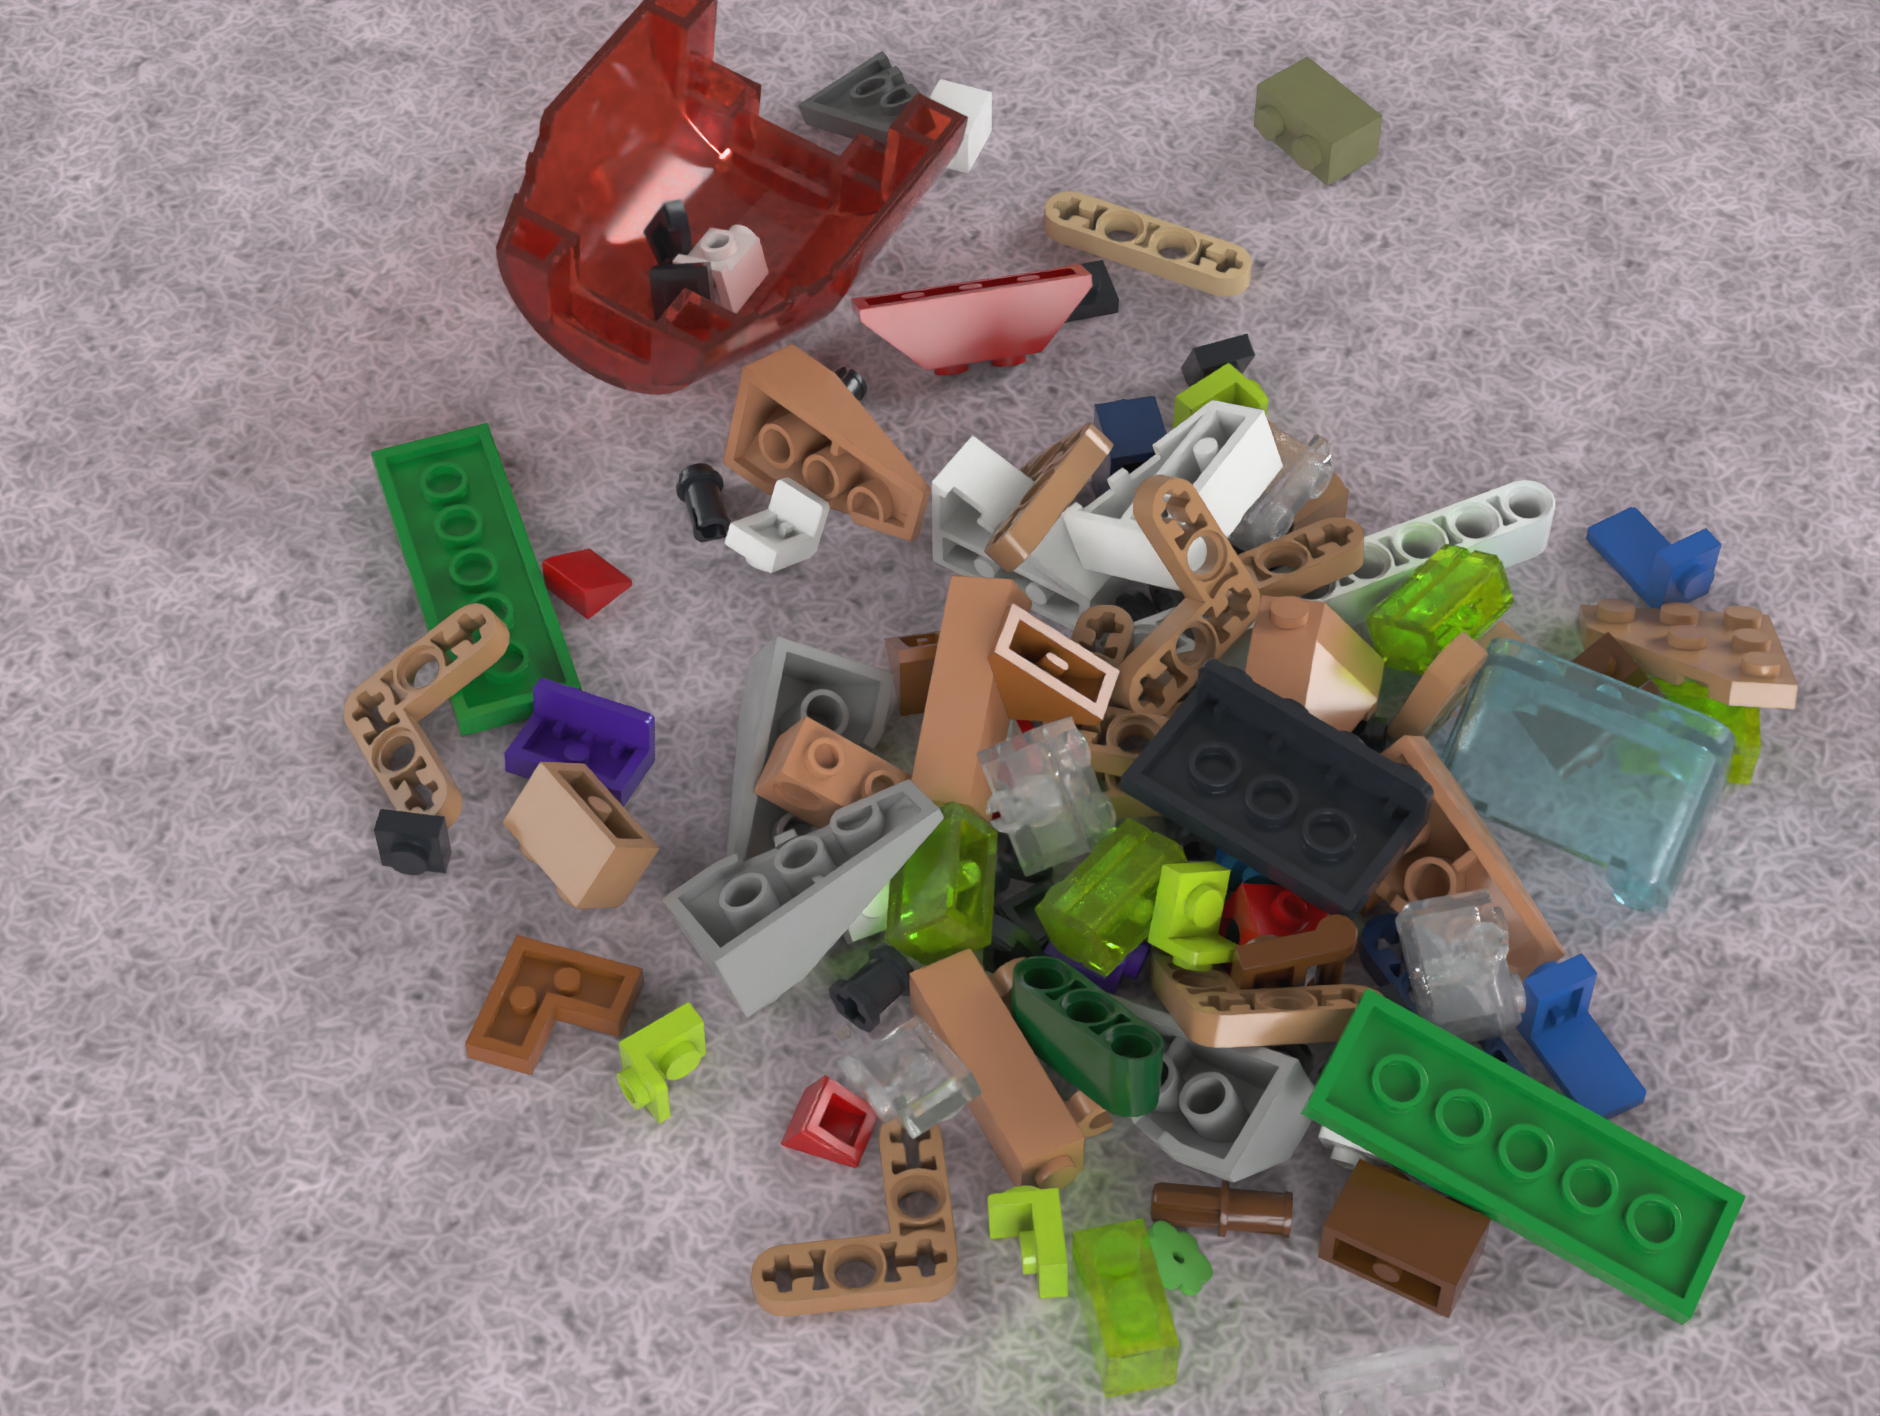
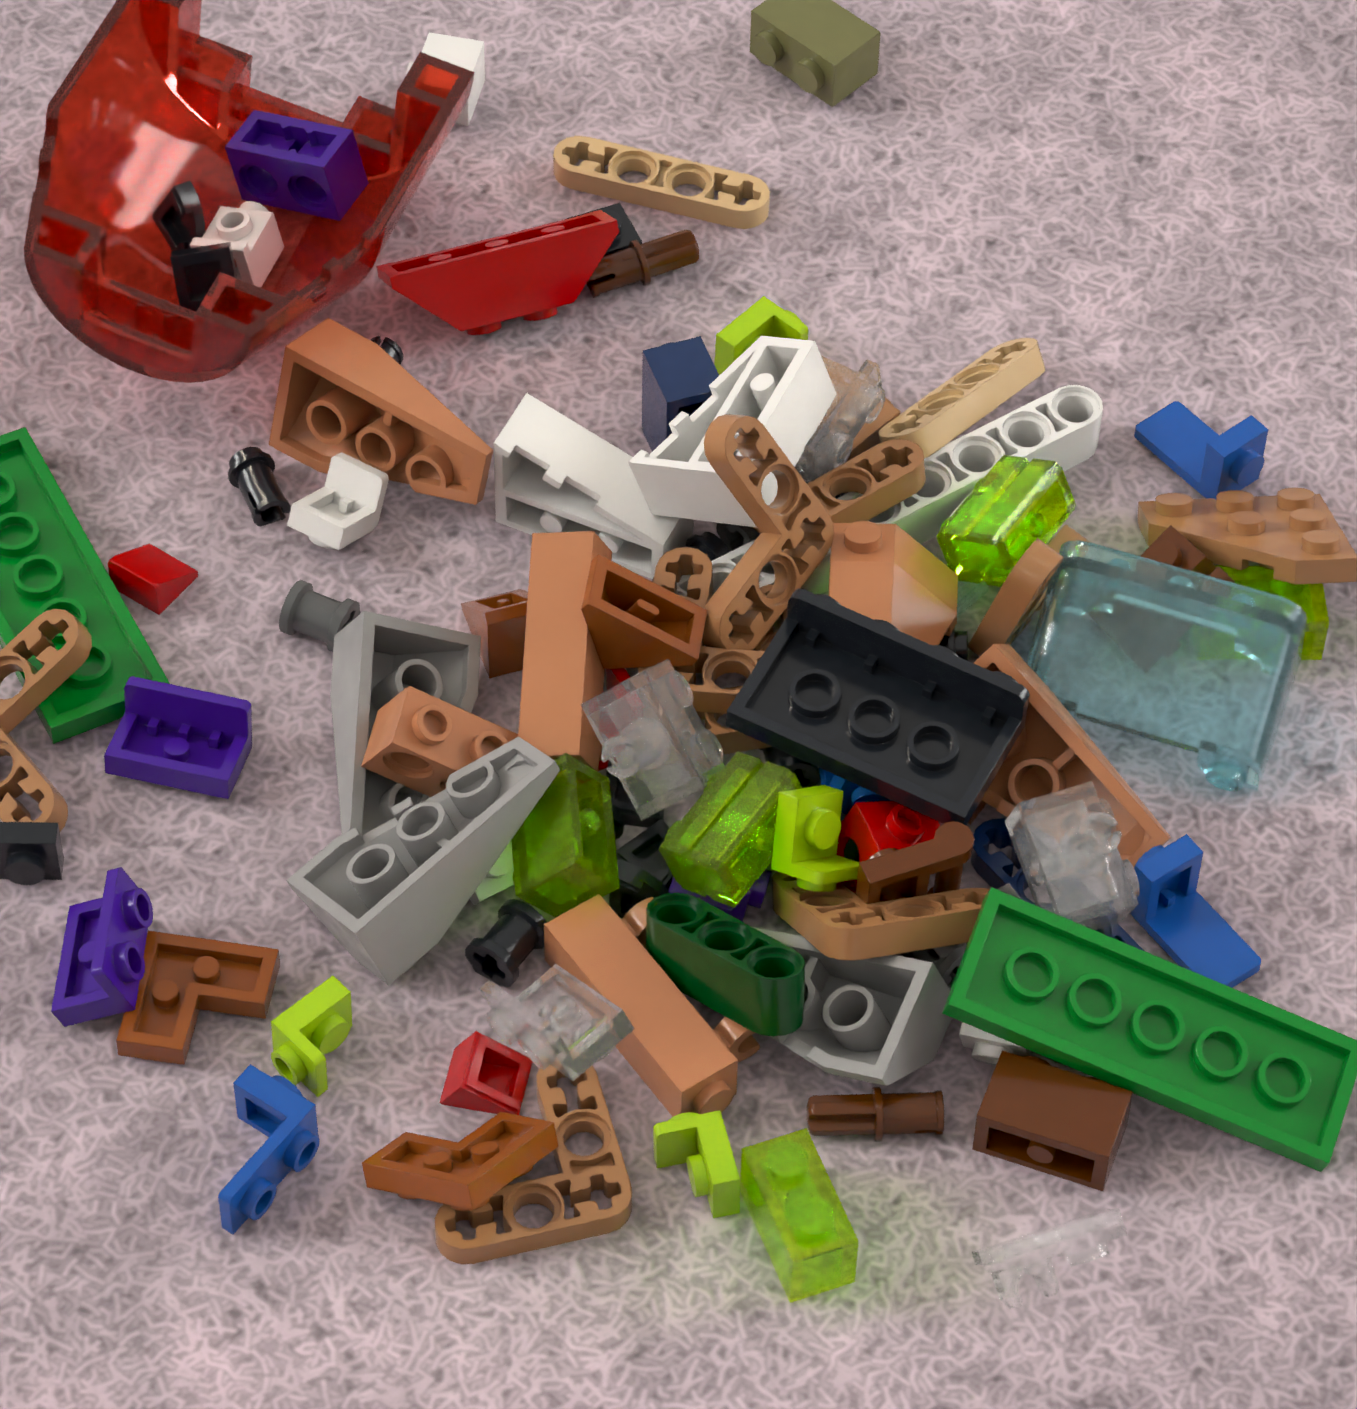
camera: 10 degrees left, 0 degrees up
brick [502,762,660,910] -> none
dark grey wing [798,51,939,152] -> none
medium nougat beam [984,422,1114,573] -> none
bright green plant [1141,1220,1213,1296] -> none
black plate [1181,333,1256,387] -> none
none -> dark purple bracket [51,867,153,1027]
none -> blue bracket [218,1064,320,1235]
none -> dark purple brick [225,110,368,221]
none -> dark grey bush [279,580,361,652]
none -> dark orange plate [362,1112,559,1211]
none -> reddish brown axle [586,230,699,298]
none -> tan beam [879,338,1045,459]

